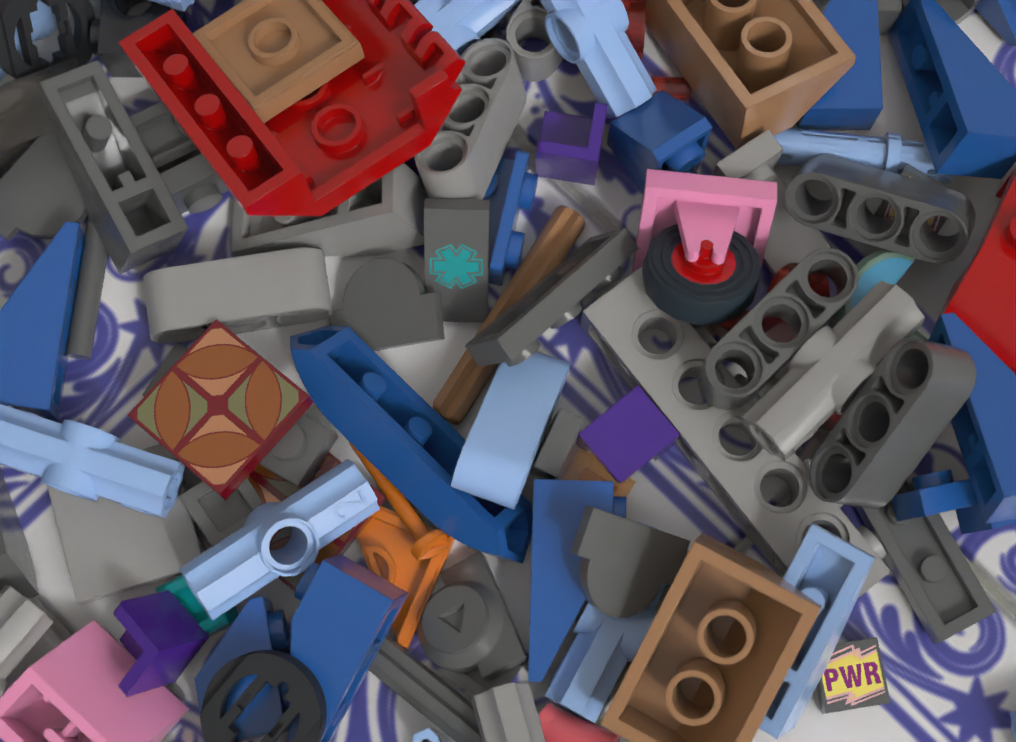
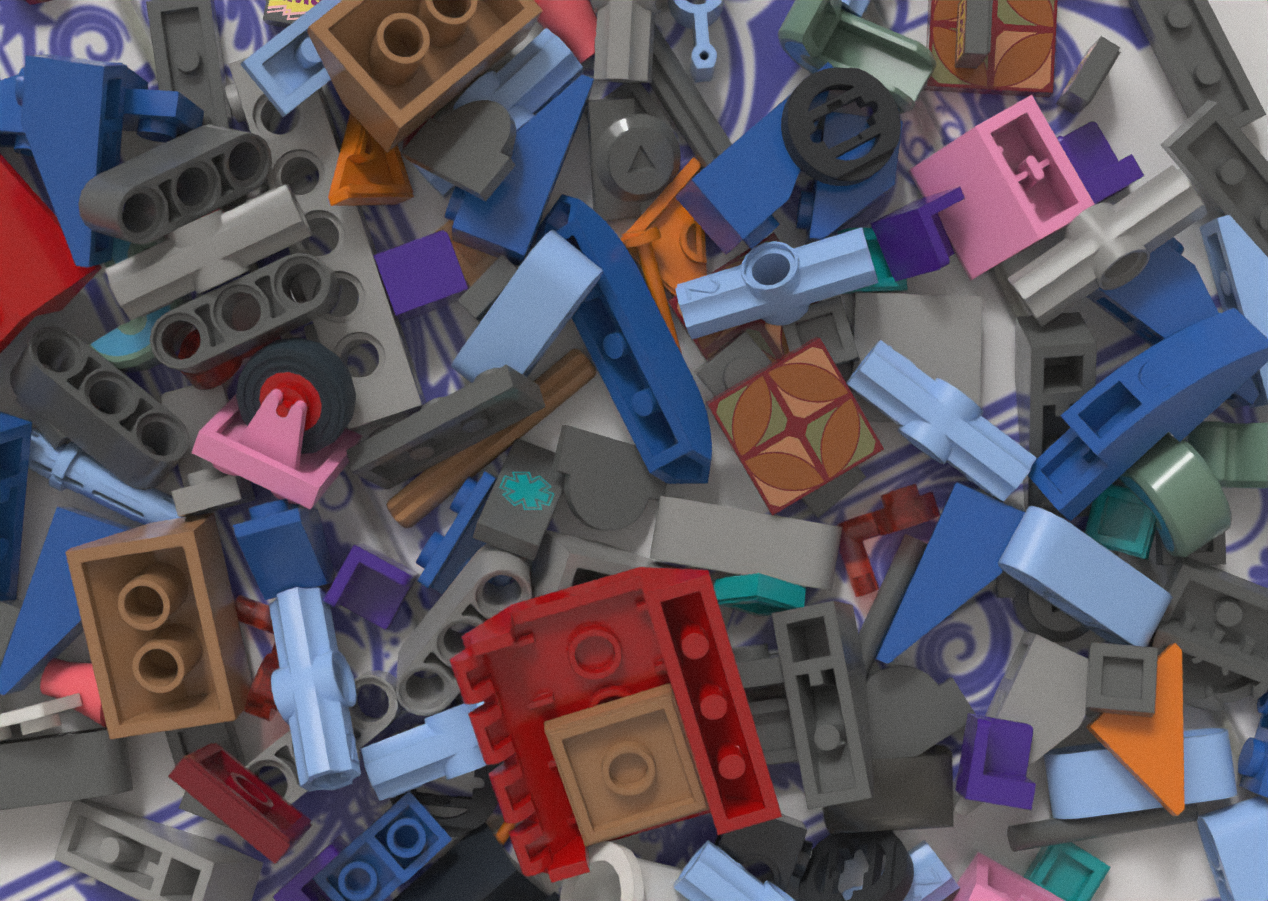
camera: 160 degrees left, 10 degrees up
none -> orange tile [328,112,414,206]
none -> teal tile [714,573,806,617]
none -> clear red plate [837,483,941,597]

